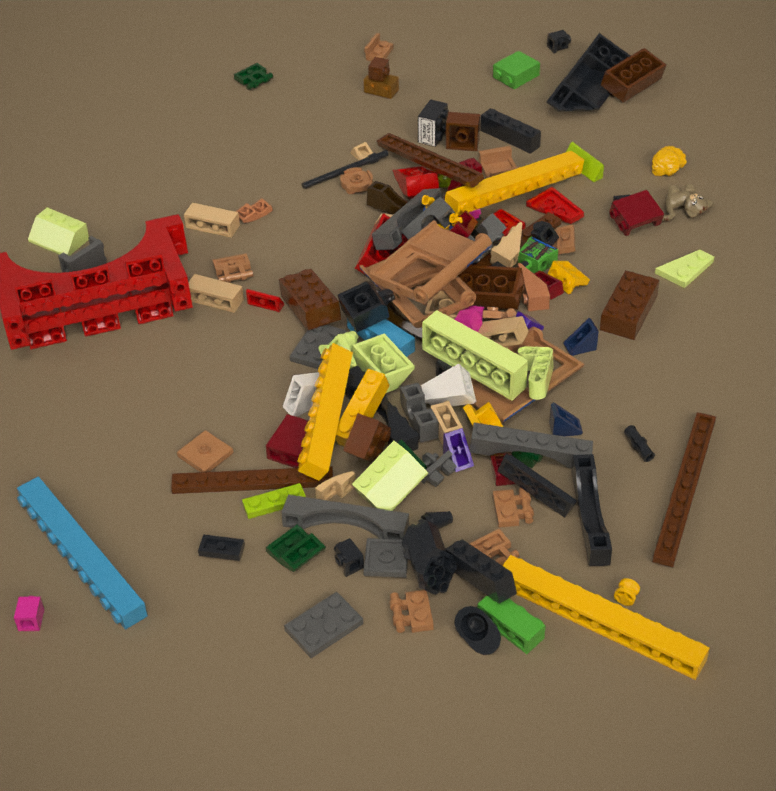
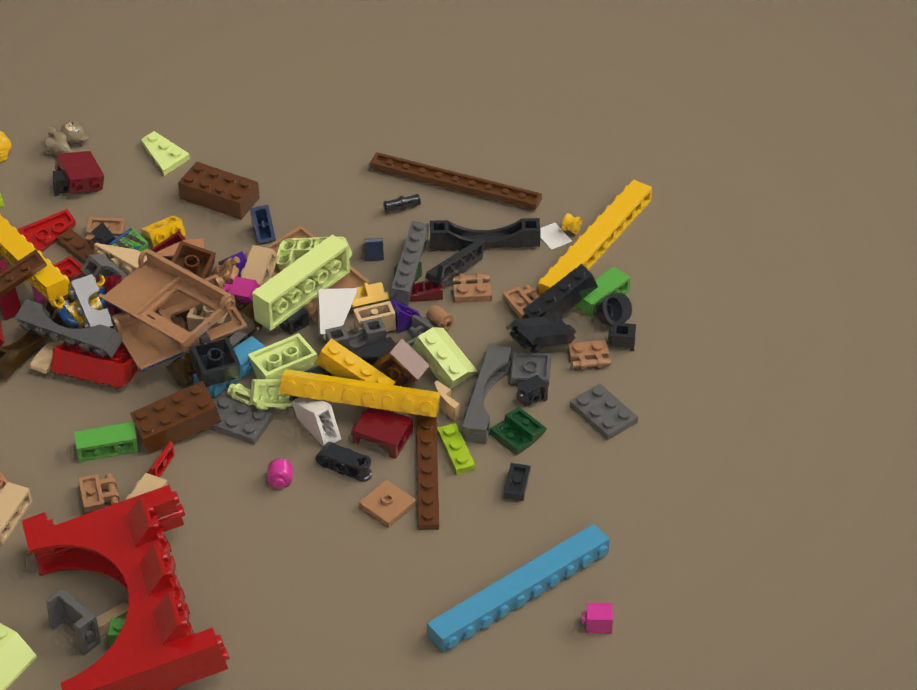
camera: 90 degrees left, 0 degrees up
black cone [421,511,453,529] -> none
none -> bright green brick [74,422,139,462]
none -> dark pink head [266,458,293,489]
none -> black piece [315,442,372,482]
none -> medium nougat brick [426,305,454,331]
none -> white sticker [540,223,572,249]
none -> black brick [608,322,636,351]

